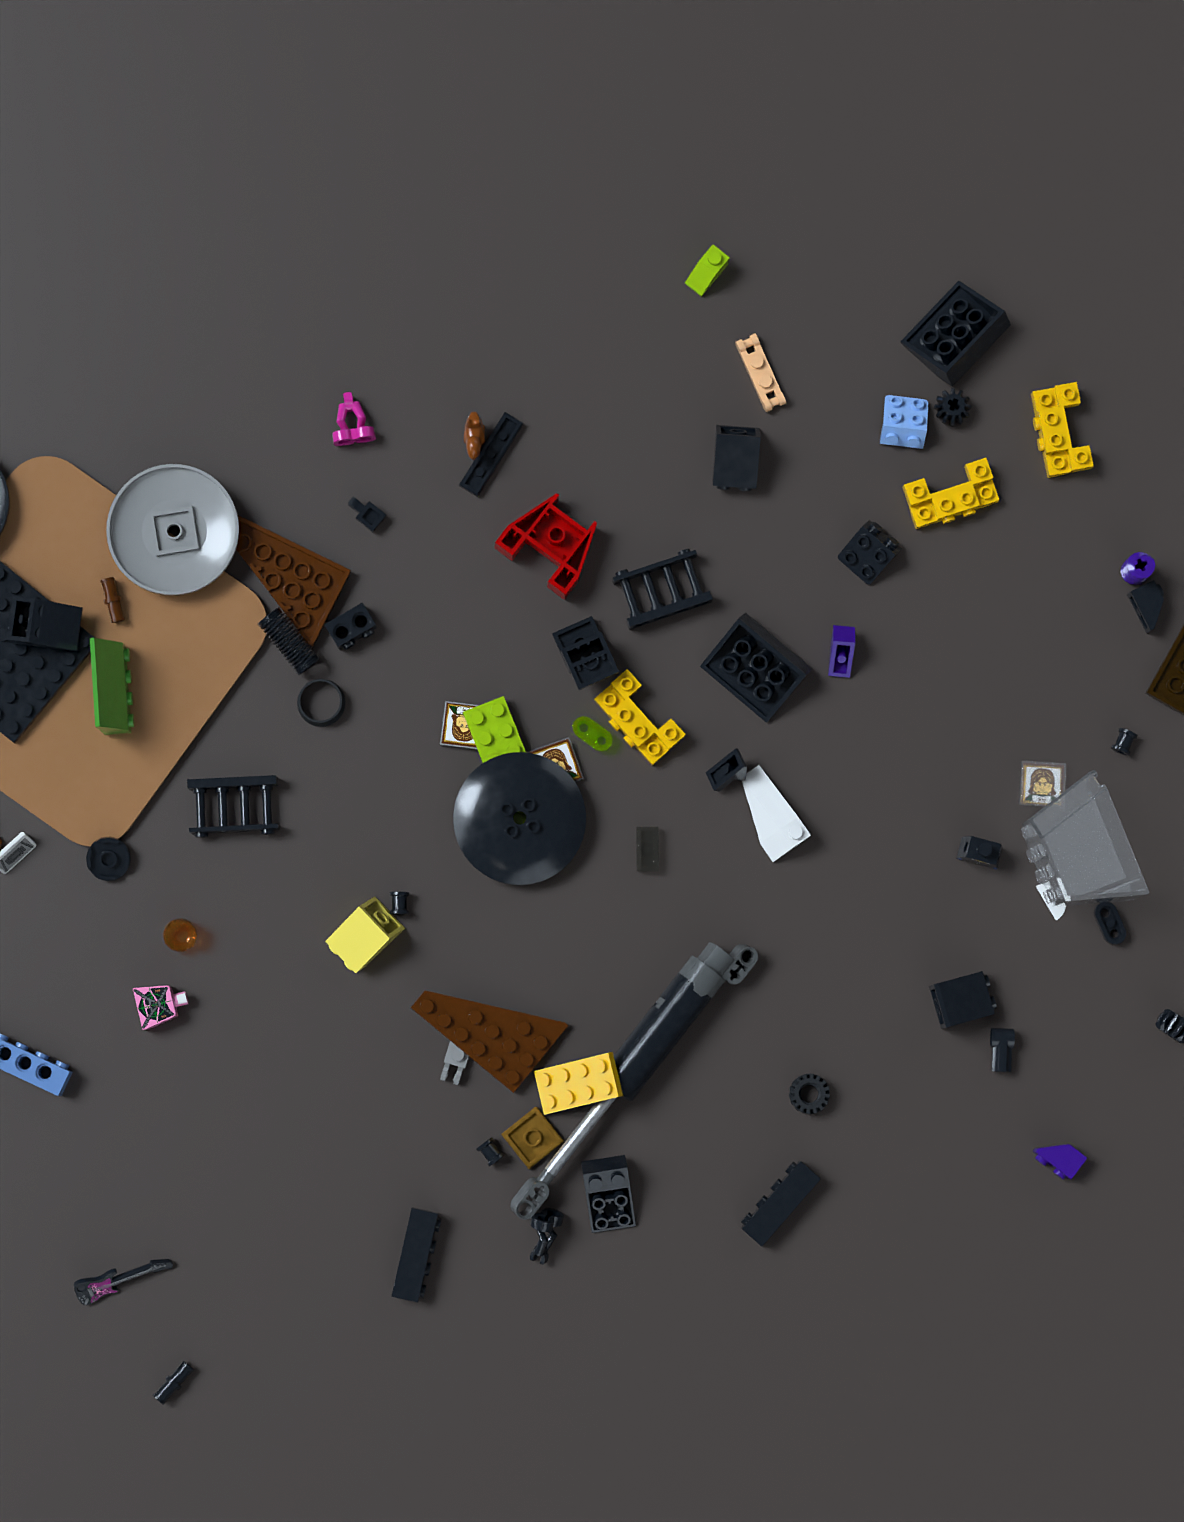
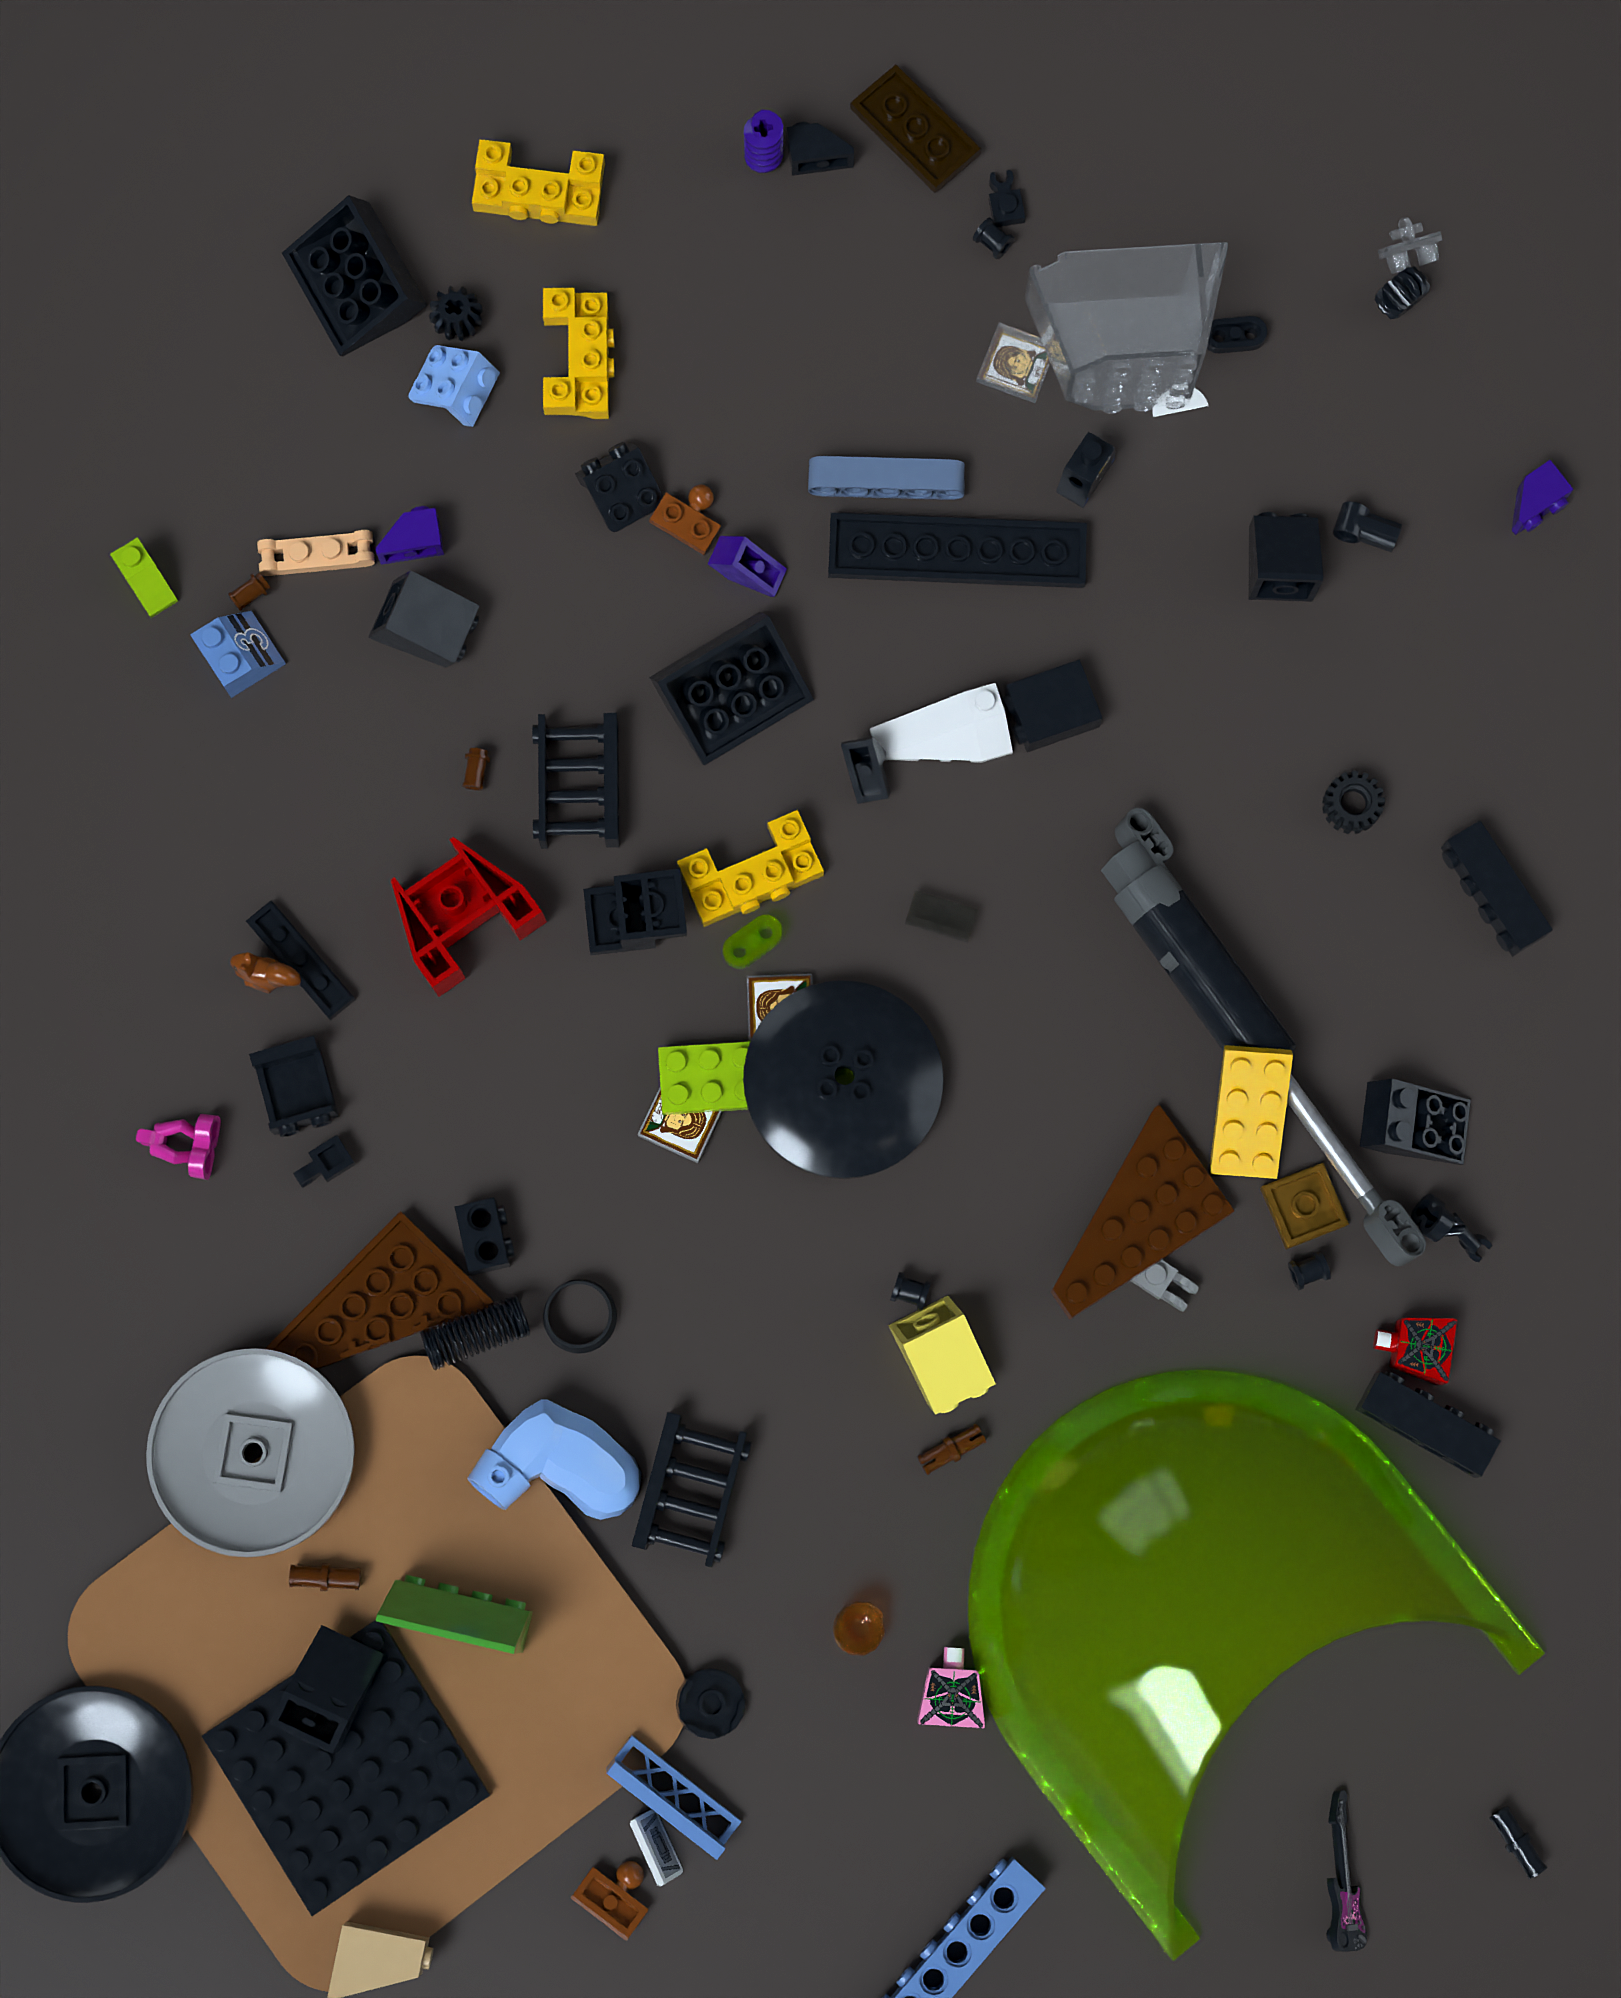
camera: 70 degrees left, 5 degrees down
none -> medium blue slope [190,611,286,698]
none -> reddish brown pin [228,572,271,611]
none -> black panel [249,1035,339,1137]
none -> dark purple slope [376,506,444,565]
none -> reddish brown pin [462,748,491,791]
none -> light blue piece [467,1399,641,1520]
none -> medium blue fence [606,1735,741,1860]
none -> dark orange plate [649,484,721,555]
none -> sand blue beam [808,456,965,500]
none -> black plate [828,513,1087,588]
none -> reddish brown pin [917,1424,987,1475]
none -> clear neon green windscreen [968,1370,1545,1961]
none -> black plate [988,170,1025,227]
none -> black brick [1002,659,1103,753]
none -> torso [1373,1318,1457,1385]

